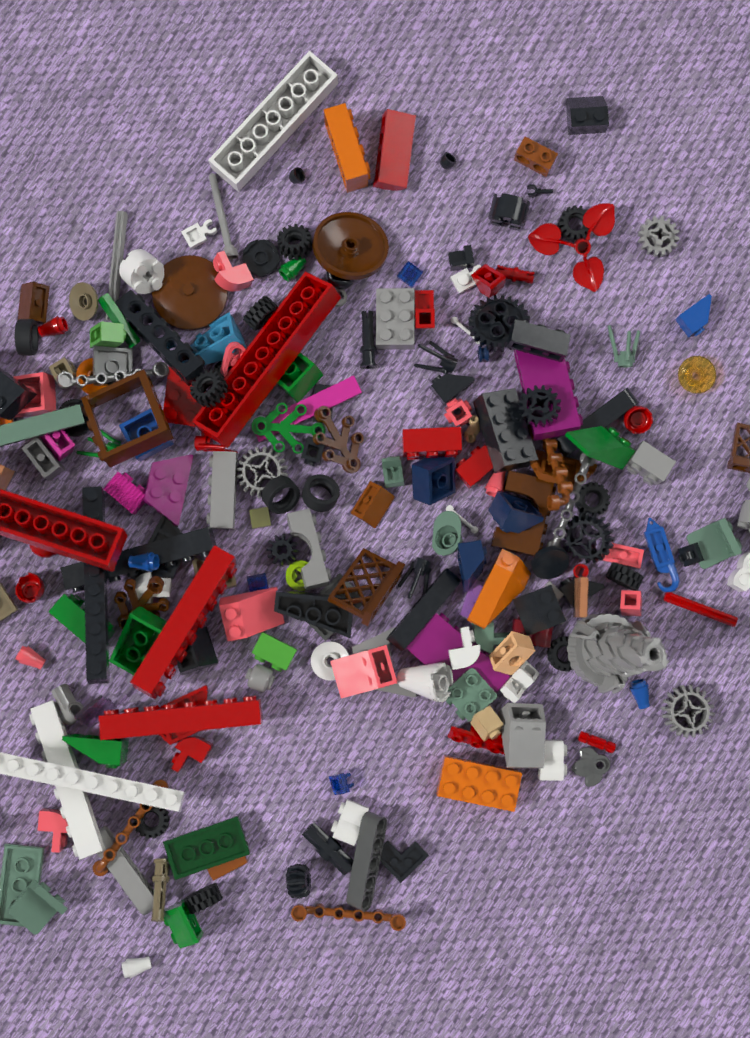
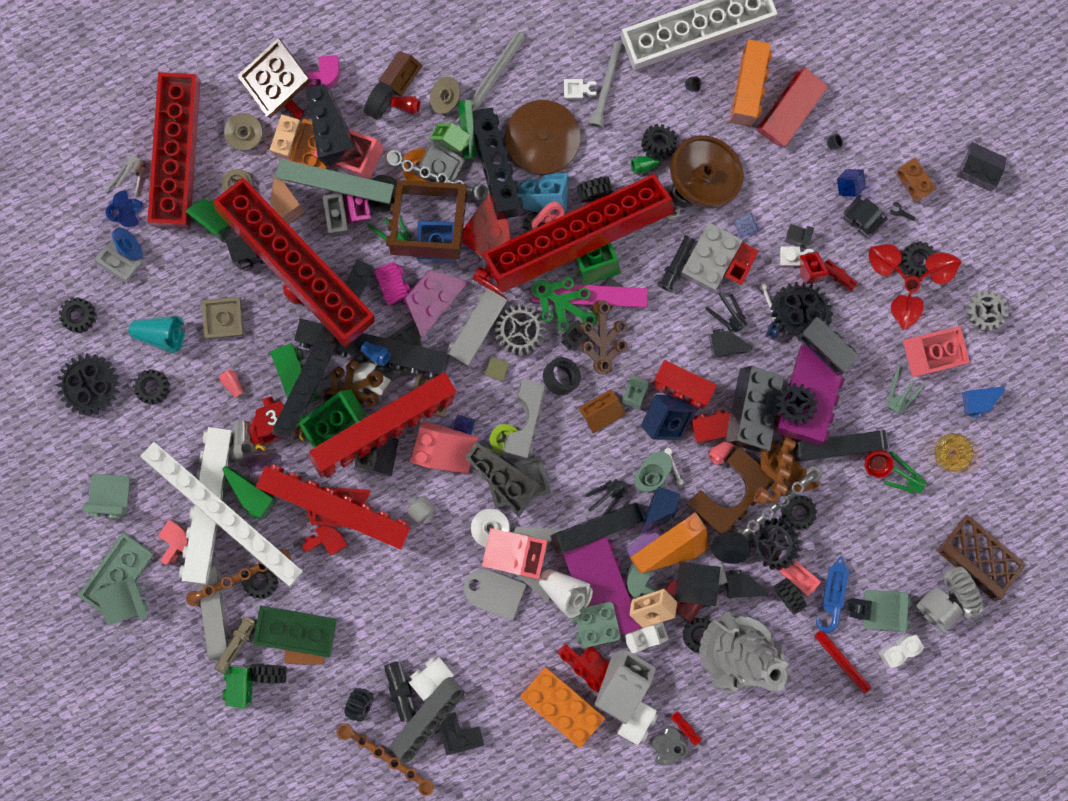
camera: 30 degrees right, 0 degrees up
red hair [15,572,45,603] -> none
dark tan brick [49,357,77,380] -> none
white brick [119,249,164,294] -> none
white cone [121,956,152,979] -> none
black tyre [190,369,228,408] -> none
coral brick [213,251,254,292] -> none
black tile [242,239,280,277] -> none
bright green brick [252,632,298,672] -> none
black tyre [261,476,300,514] -> none
black gear [266,534,299,567] -> none
reddish brown fence [328,548,405,626] -> none
clear blue tile [329,773,354,795] -> none
coral brick [444,398,473,426] -> none
white brick [448,627,480,670] -> none
tan arm [464,415,480,443] -> none
tan brick [471,706,504,741] -> none
dark blue slope [488,491,544,533] -> none
green slope [565,426,636,470] -> none
red hinge [573,564,589,578] -> none
nougat tile [573,577,589,618] -> none
coral brick [620,590,642,617] -> none
light grey brick [626,441,676,486] -> none
blue cone [630,679,650,709] -> none
light grey gear [661,685,715,738] -> none
none -> red torso [249,397,304,456]
none -> light grey tile [464,569,526,621]
none -> clear blue panel [837,169,866,197]
none -> green plant [884,451,926,494]
none -> coral slope [903,326,970,377]

